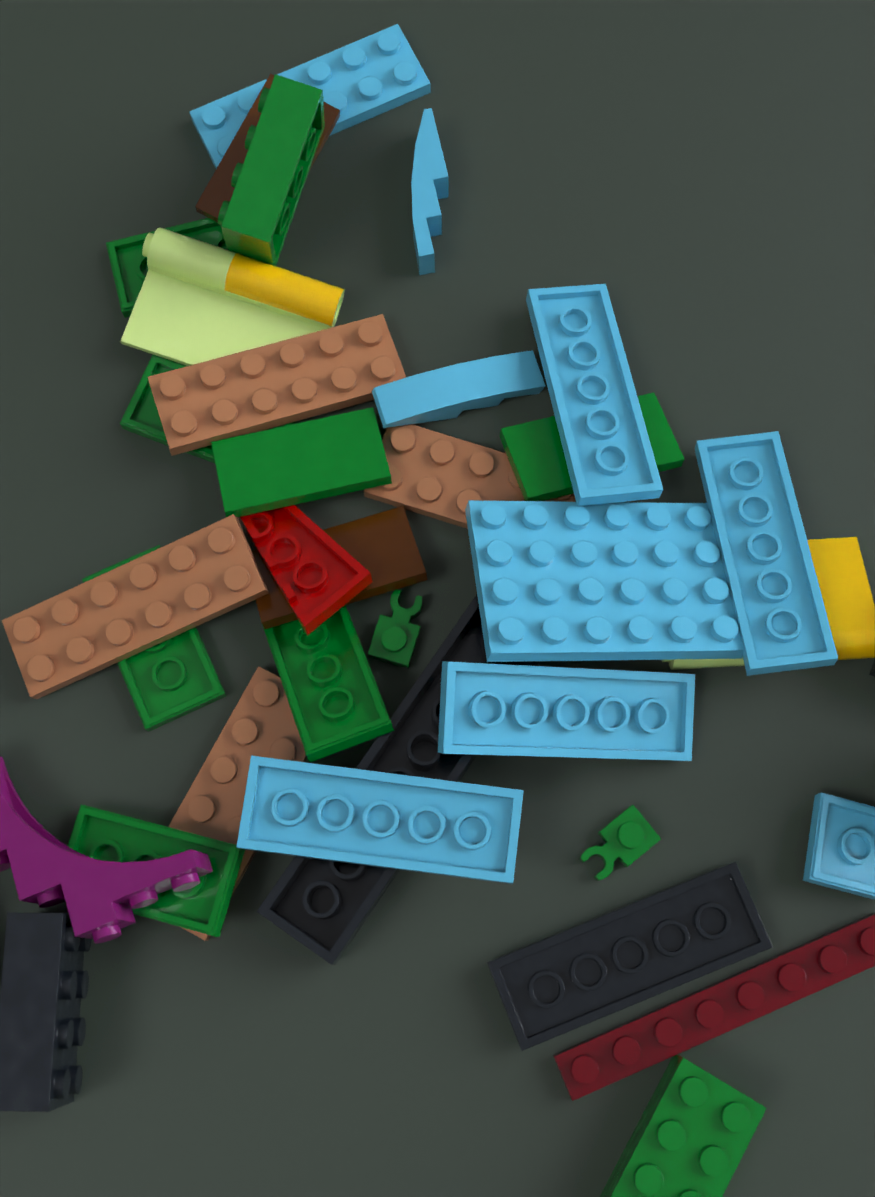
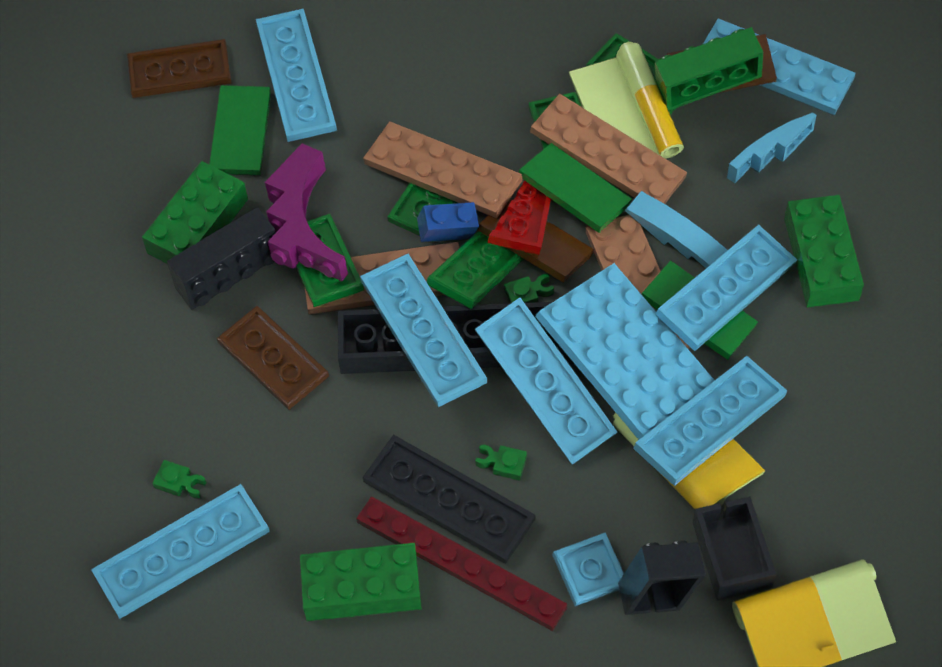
camera: 55 degrees right, 15 degrees down
none -> reddish brown tile [217,306,329,410]
none -> blue brick [417,202,479,242]
none -> green brick [784,195,864,308]

